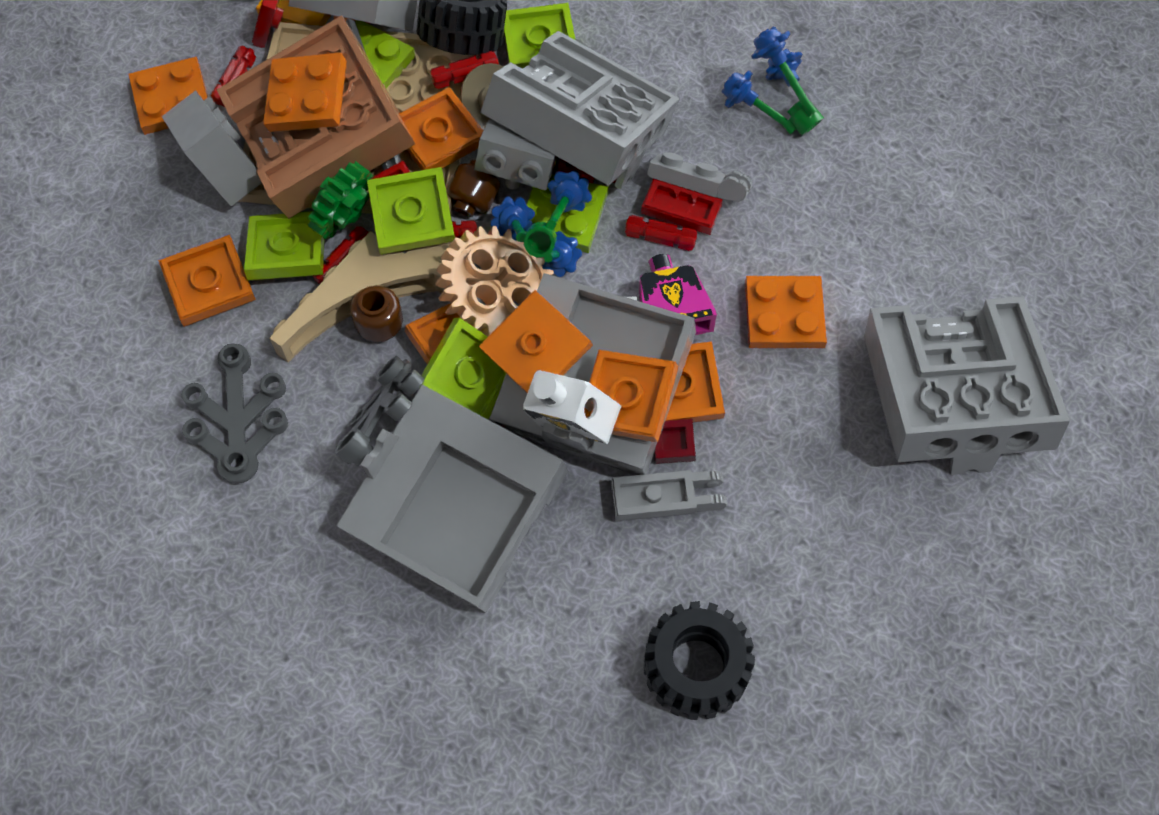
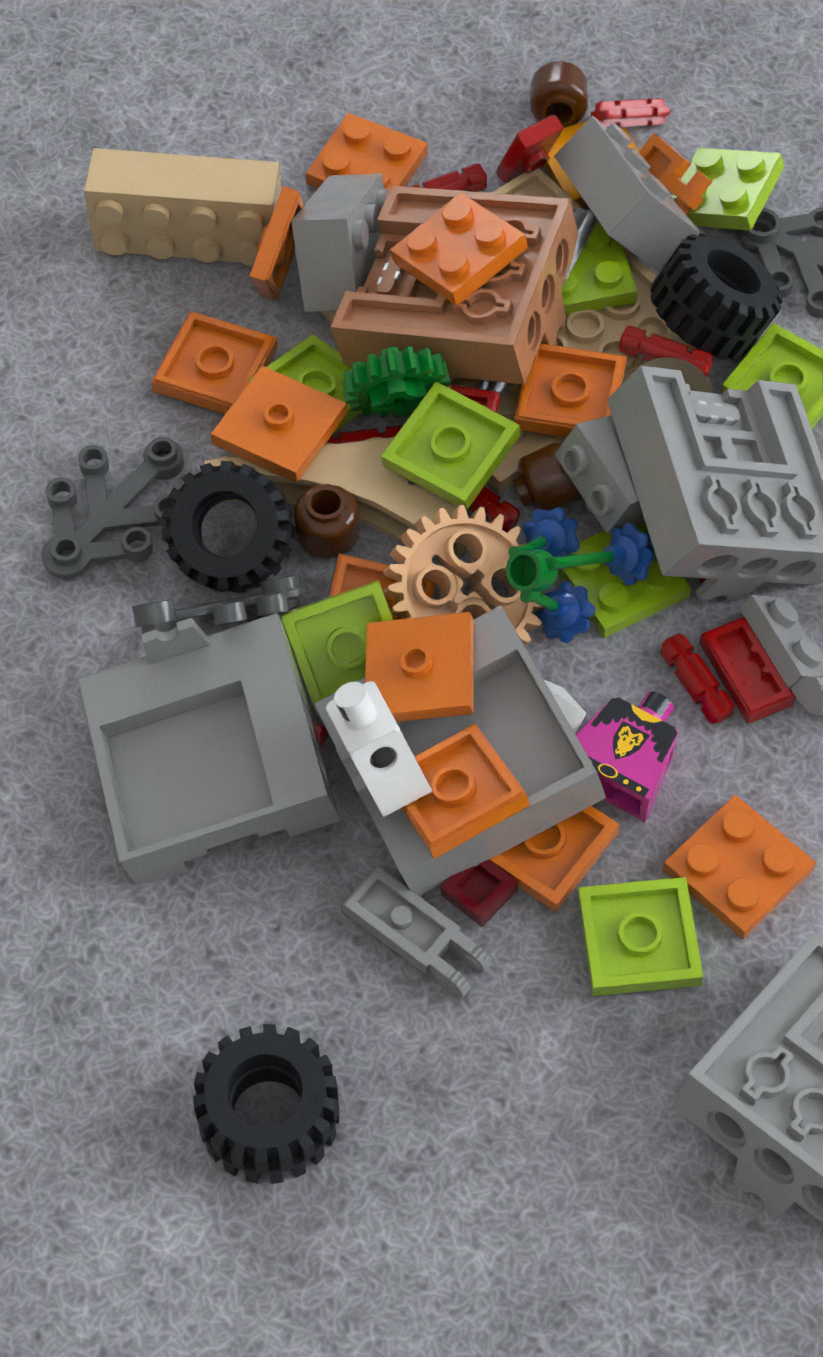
camera: 45 degrees right, 5 degrees down
none -> tan brick [84,148,281,266]
none -> black tyre [161,461,295,593]
none -> orange plate [211,366,347,483]
none -> orange plate [249,186,304,300]
none -> lime plate [577,877,703,996]

